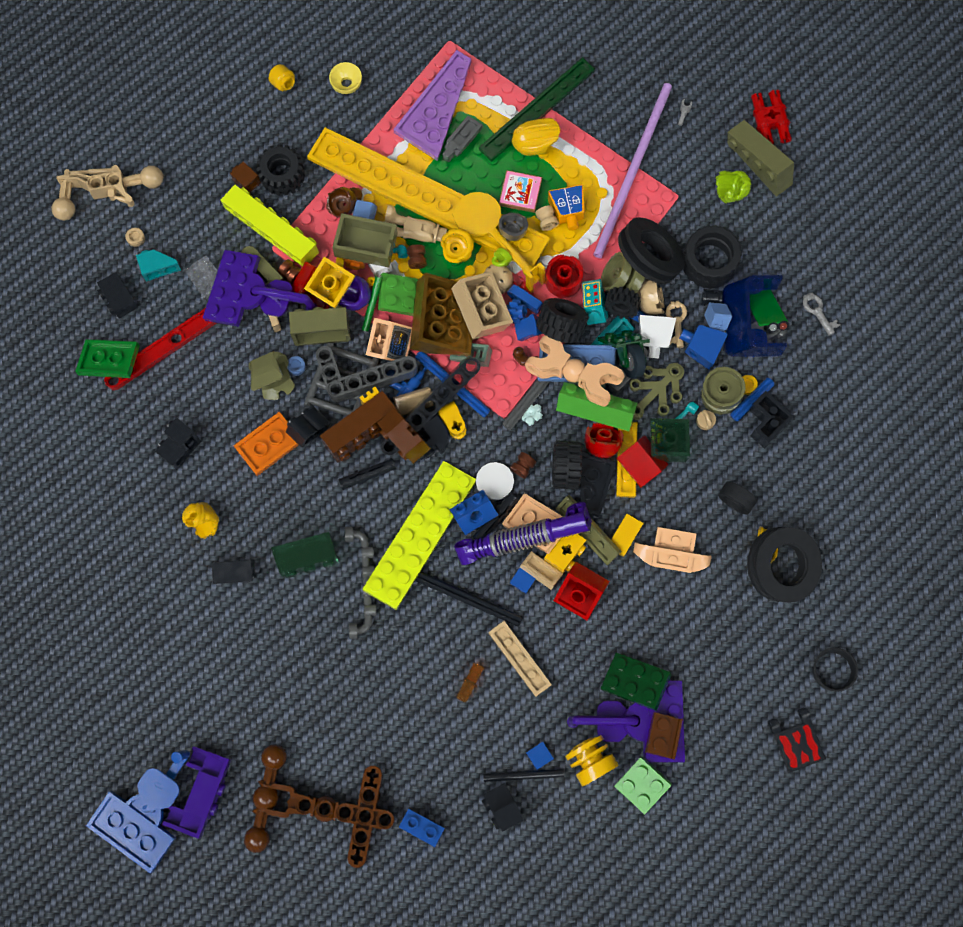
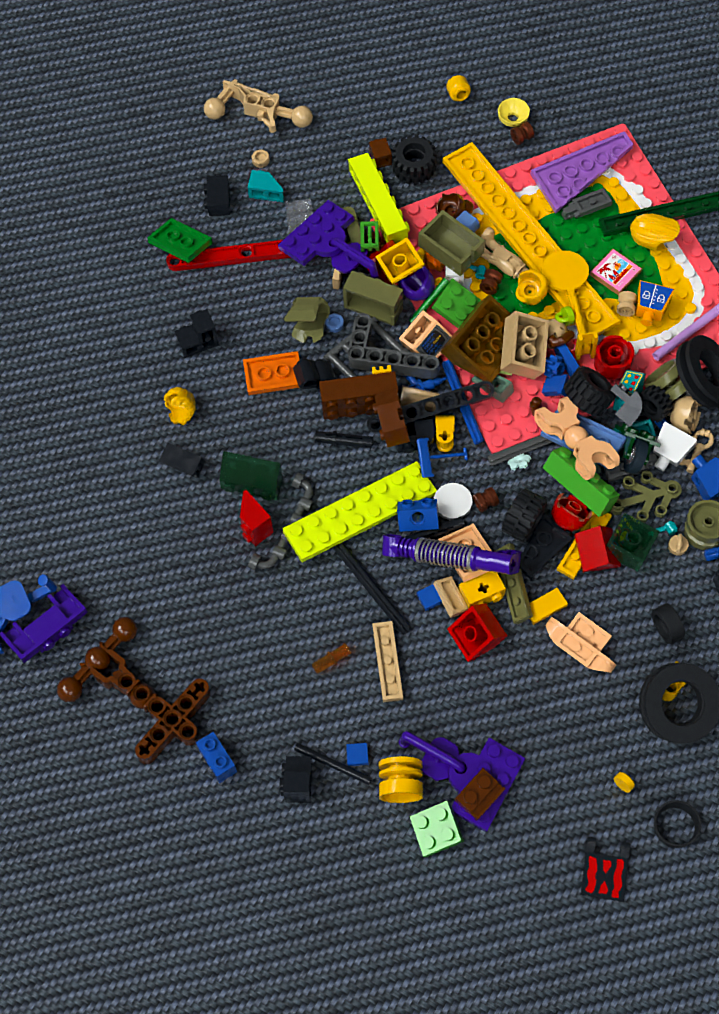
camera: 30 degrees right, 10 degrees down
flat silver helmet [499,213,528,241] -> none
dark green plate [600,653,672,711] -> none
none -> red slope [240,490,274,546]
none -> bright green tile [360,221,379,252]
none -> blue piece [417,438,468,478]
none -> copper wheel [510,121,534,145]
none -> reddish brown arm [547,330,575,348]
none -> brick [610,383,642,427]
none -> yellow tile [613,772,635,793]

